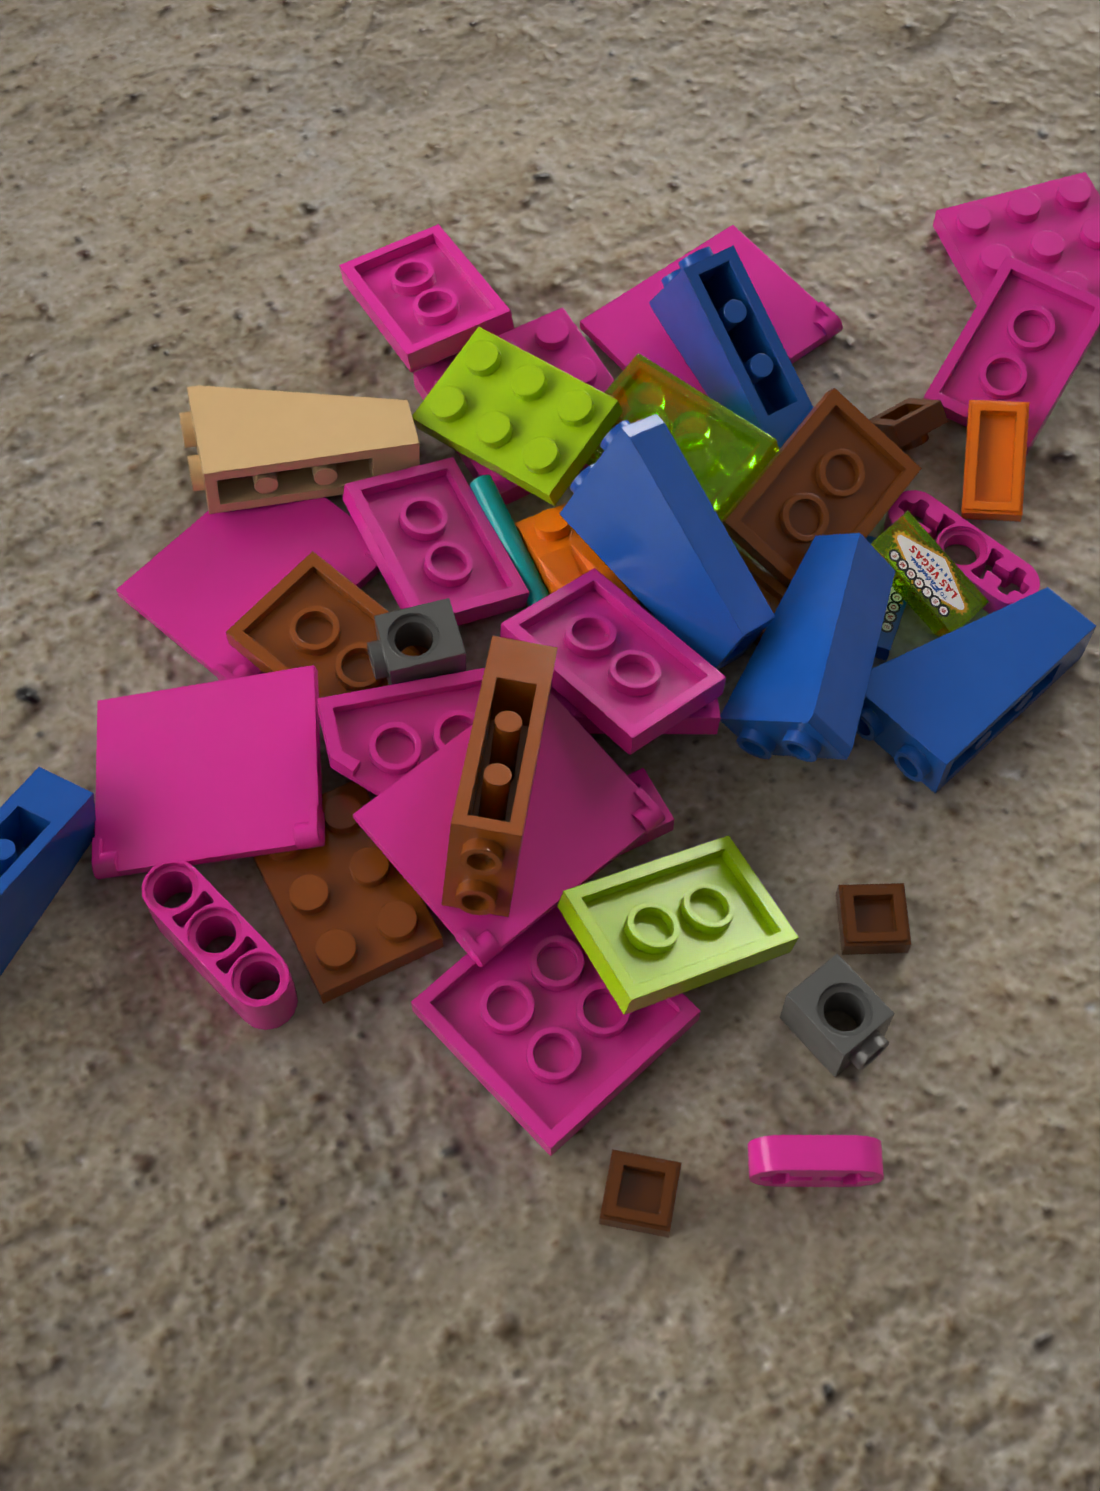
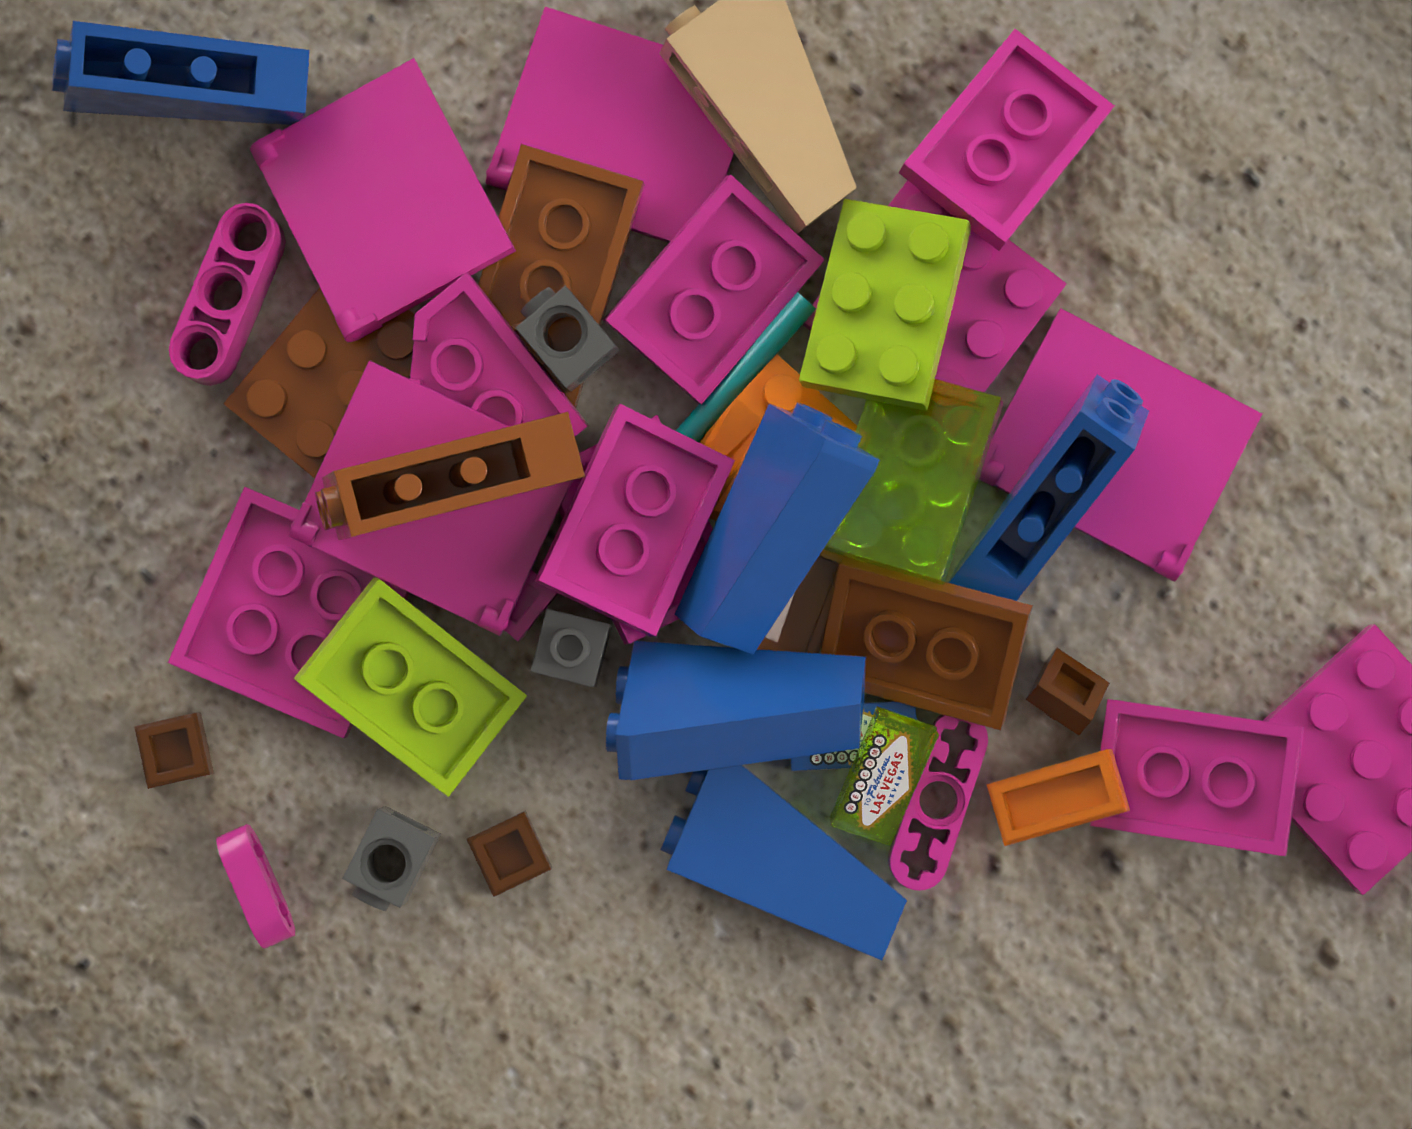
camera: 65 degrees right, 25 degrees up
none -> dark grey brick [531,609,612,687]

